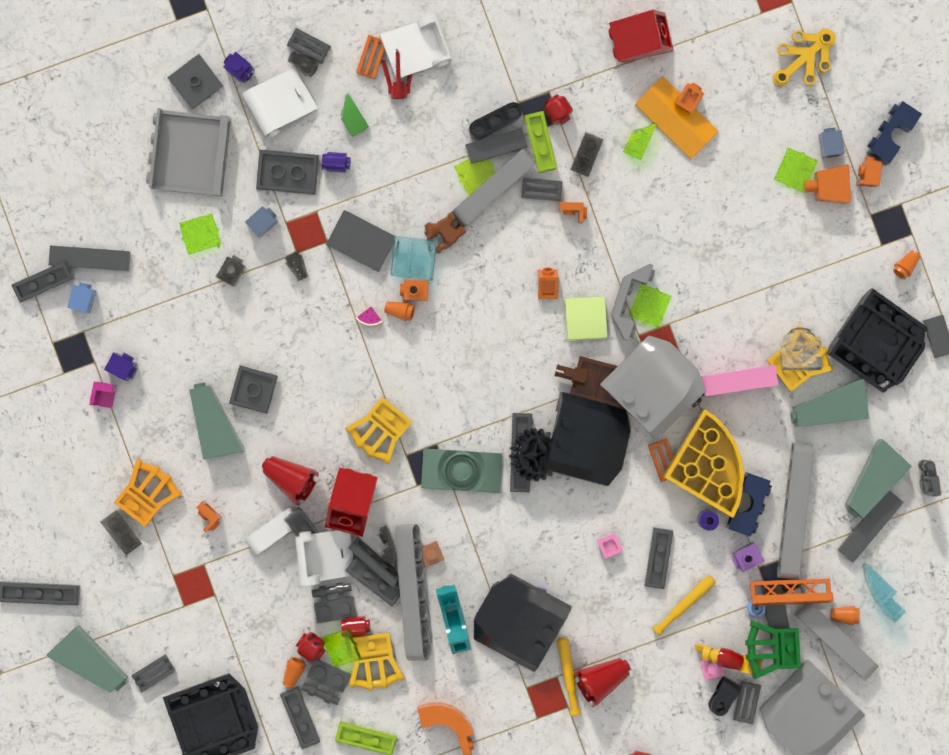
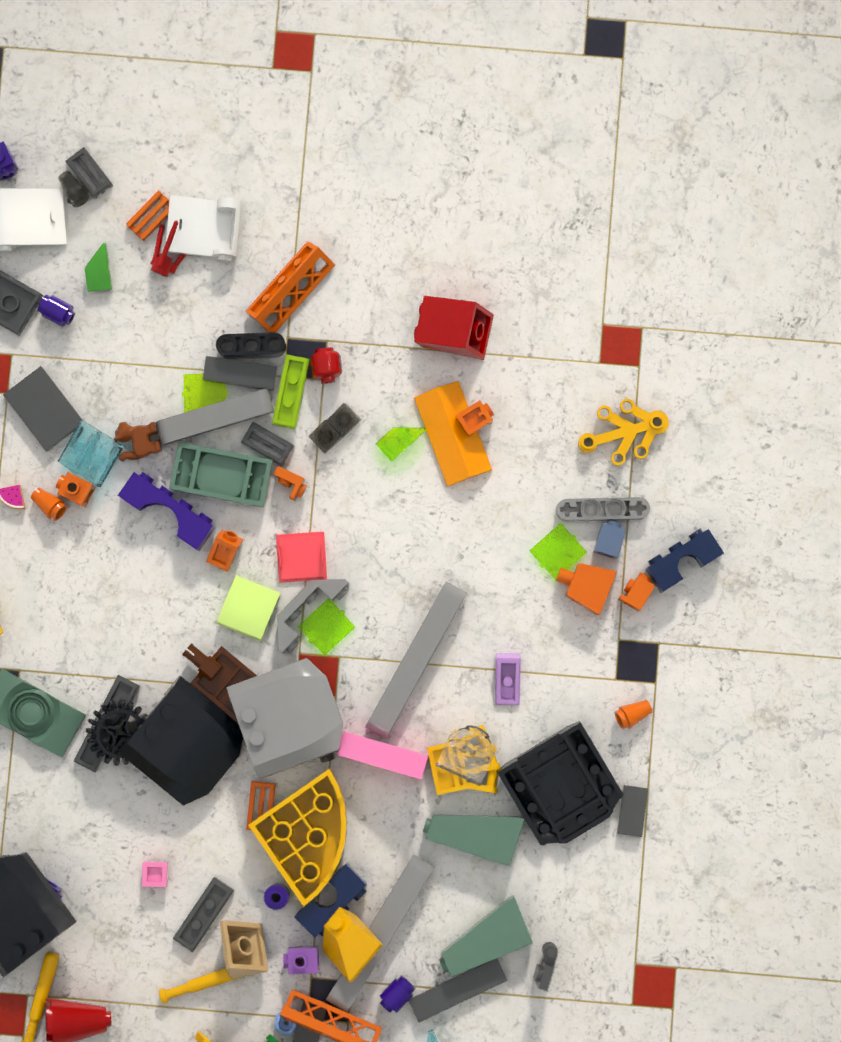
camera: 30 degrees right, 5 degrees down
none -> dark purple arch [117,472,215,551]
none -> sand green slope [169,442,273,508]
none -> tan slope [220,920,268,979]
none -> orange fence [245,241,335,333]
none -> coral piece [276,532,327,583]
none -> yellow slope [322,907,383,983]
none -> light grey beam [365,582,467,739]
none -> dark purple brick [380,975,415,1013]
none -> lavender slope [495,653,521,705]
none -> light grey beam [556,497,650,521]

